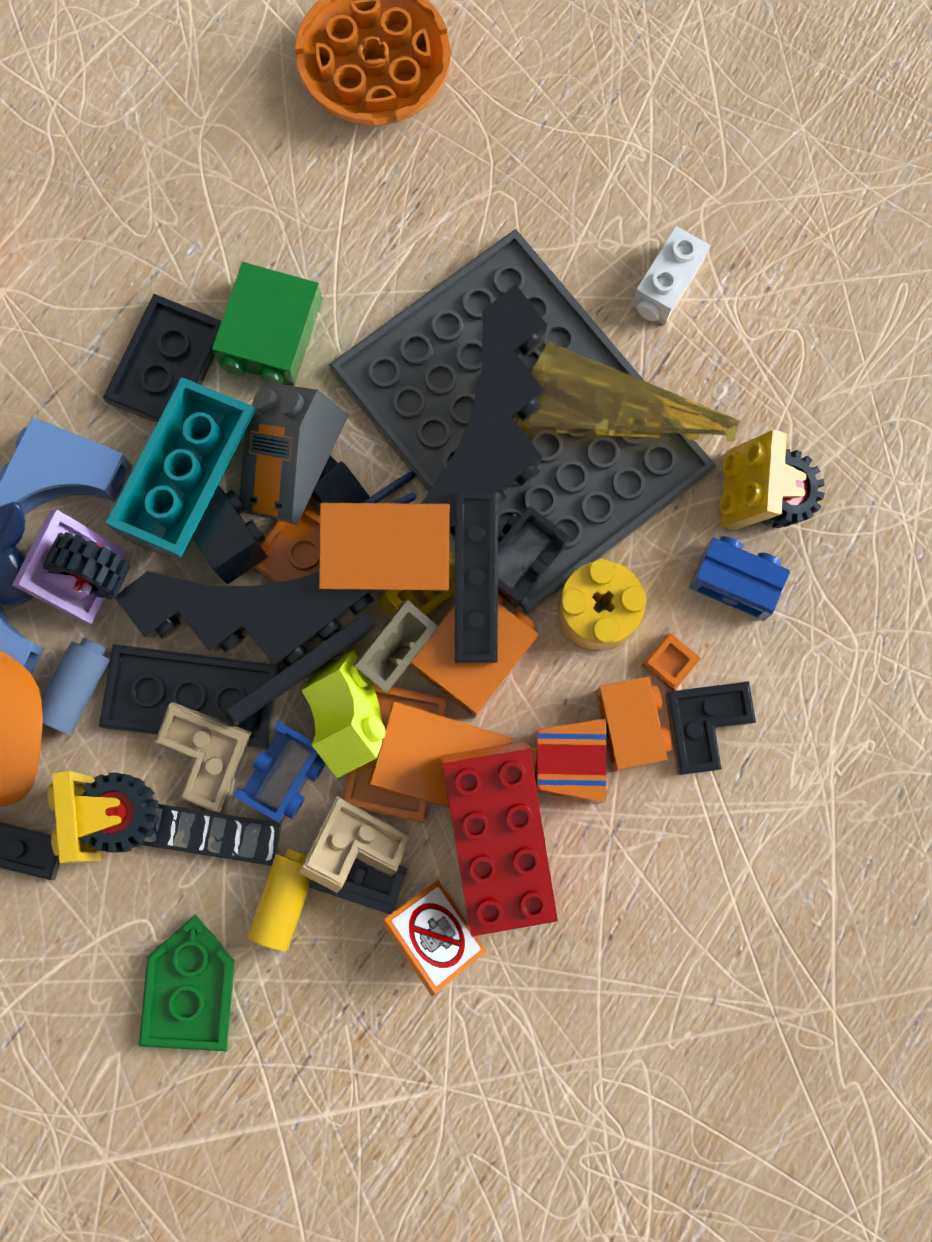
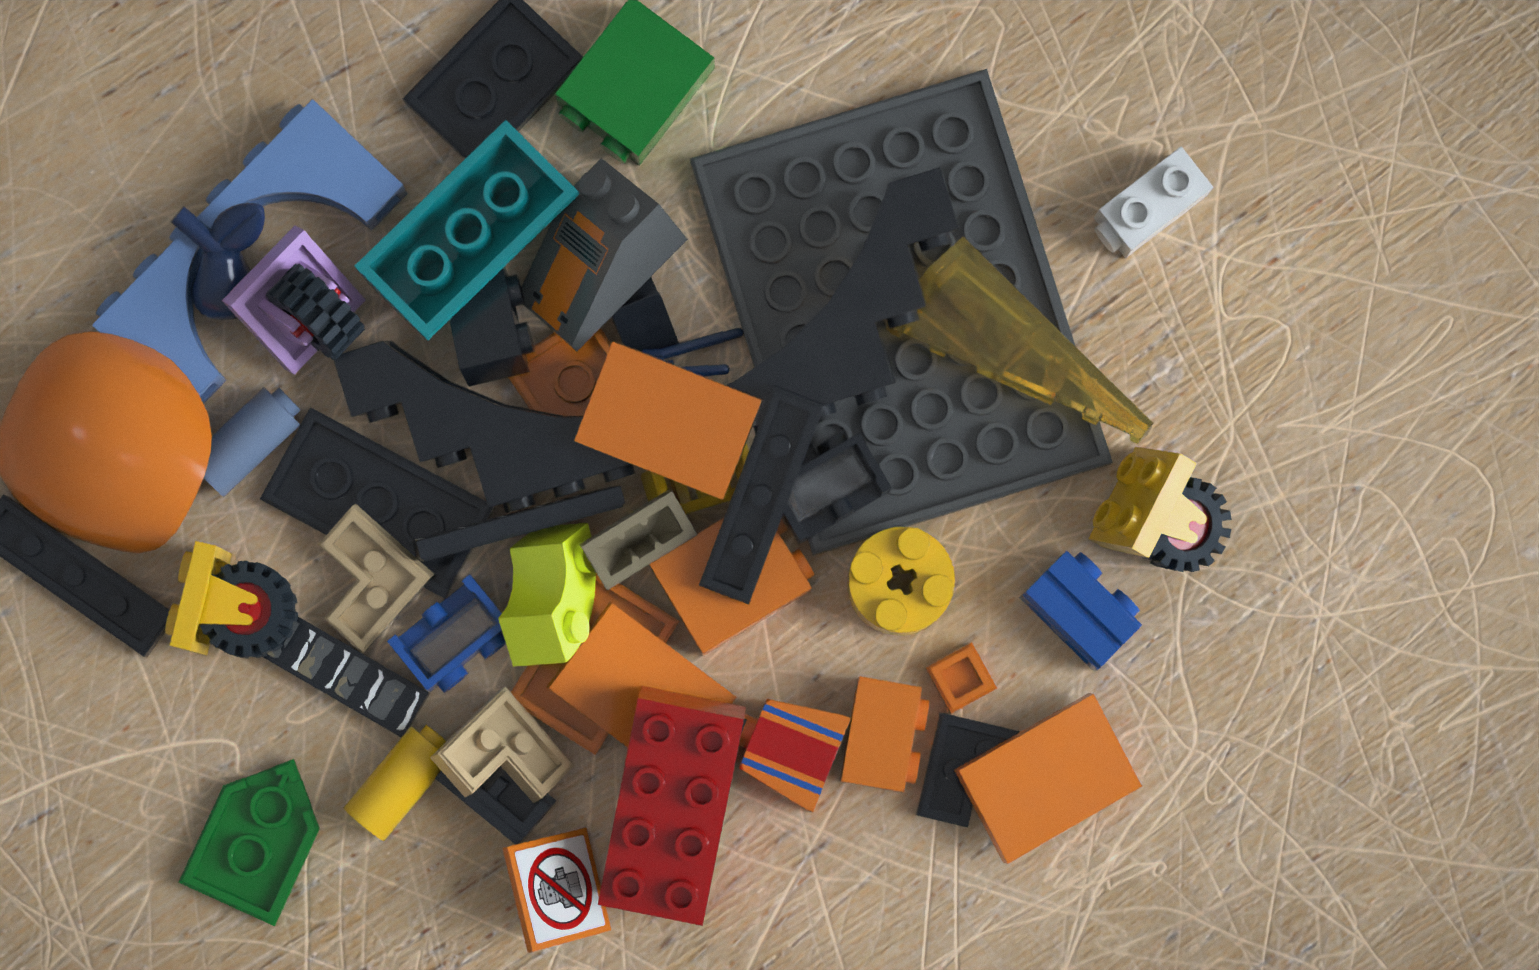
camera: 20 degrees right, 5 degrees up
none -> orange tile [954,693,1142,864]

